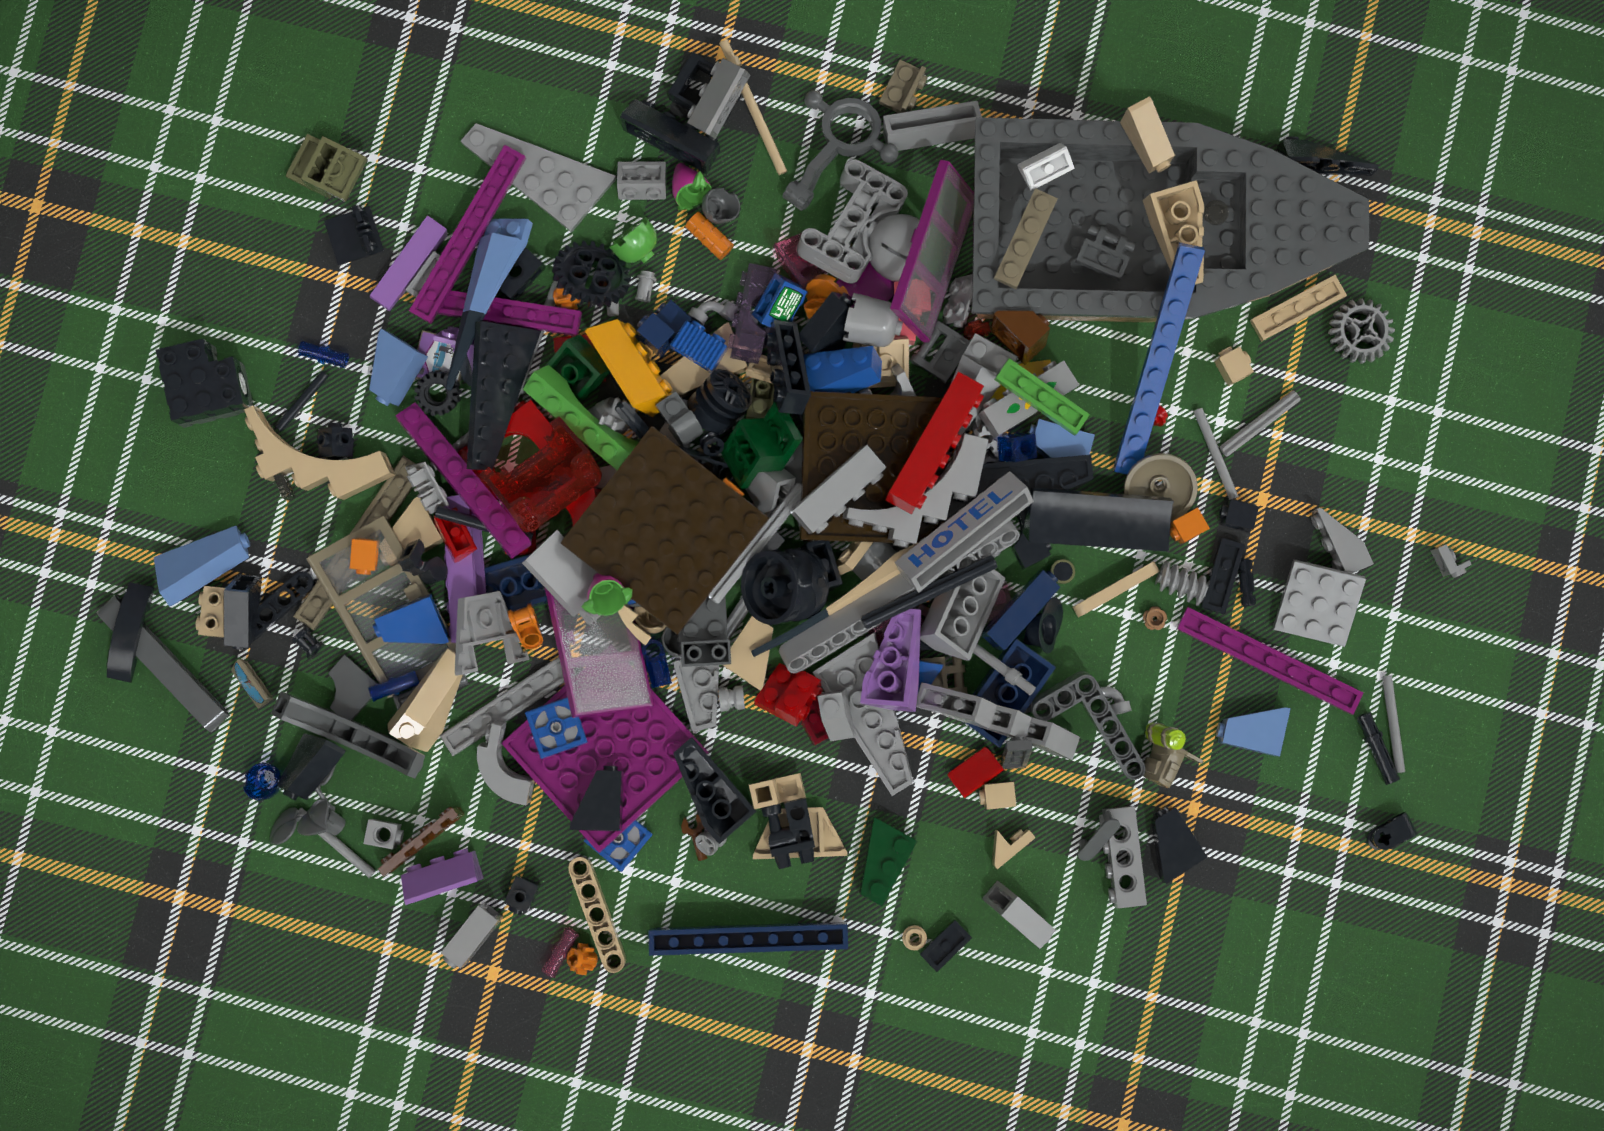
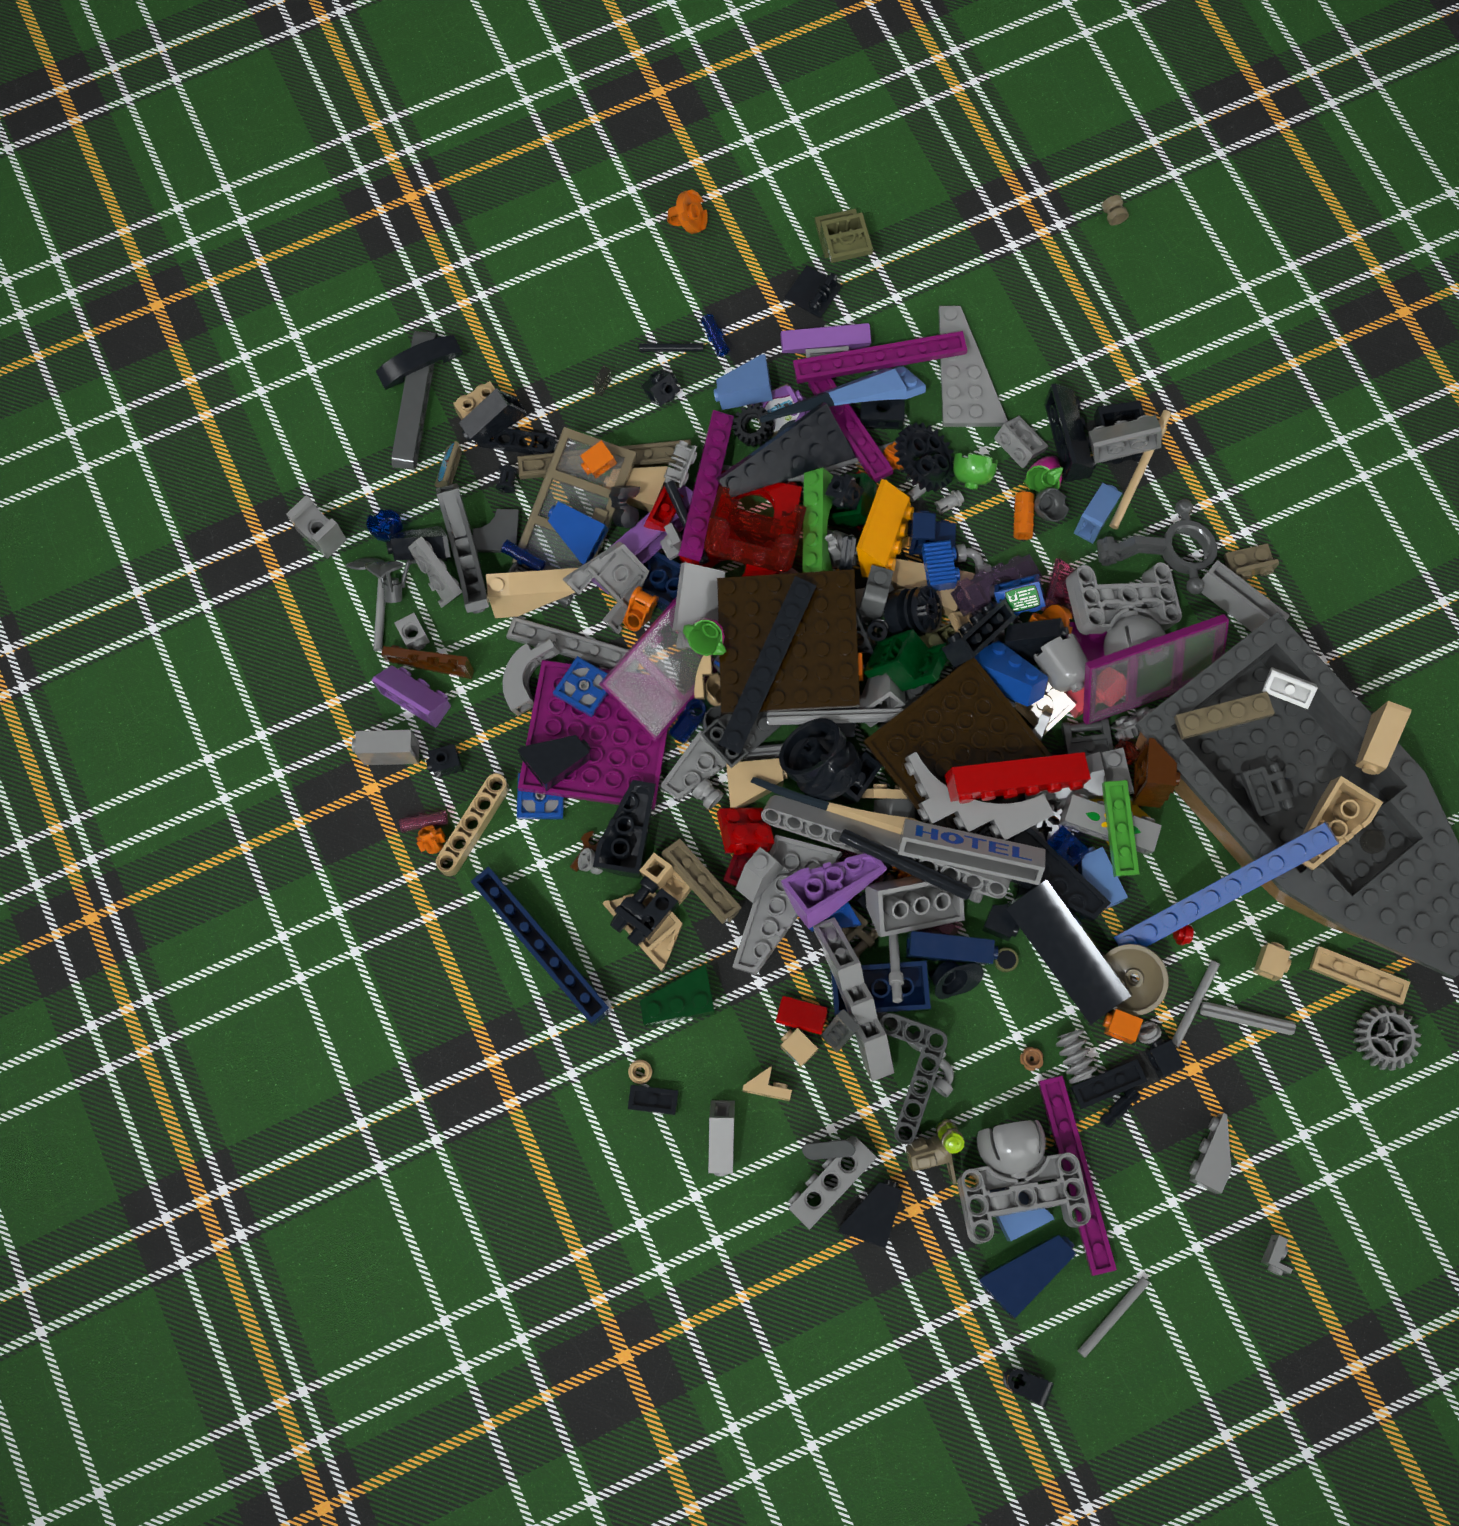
camera: 60 degrees right, 10 degrees down
medium blue slope [154,526,250,607] -> none
black piece [155,338,254,428] -> none
tan arch [244,406,396,500] -> none
light grey brick [789,445,886,534] -> none
tan beam [1072,561,1160,618] -> none
light grey plate [1273,559,1366,647] -> none
black pin [1356,711,1400,785] -> none
none -> light grey piece [286,495,347,559]
none -> light grey wing [408,536,462,608]
none -> light grey bracket [660,523,682,560]
none -> dark tan fence [661,839,742,924]
none -> orange tile [667,190,708,234]
none -> black plate [718,576,816,755]
none -> black brick [825,474,864,510]
none -> light grey beam [957,1120,1091,1244]
none -> dark blue slope [976,1235,1077,1318]
none -> medium blue slope [1074,483,1122,544]
none -> light grey plate [1138,1022,1162,1044]

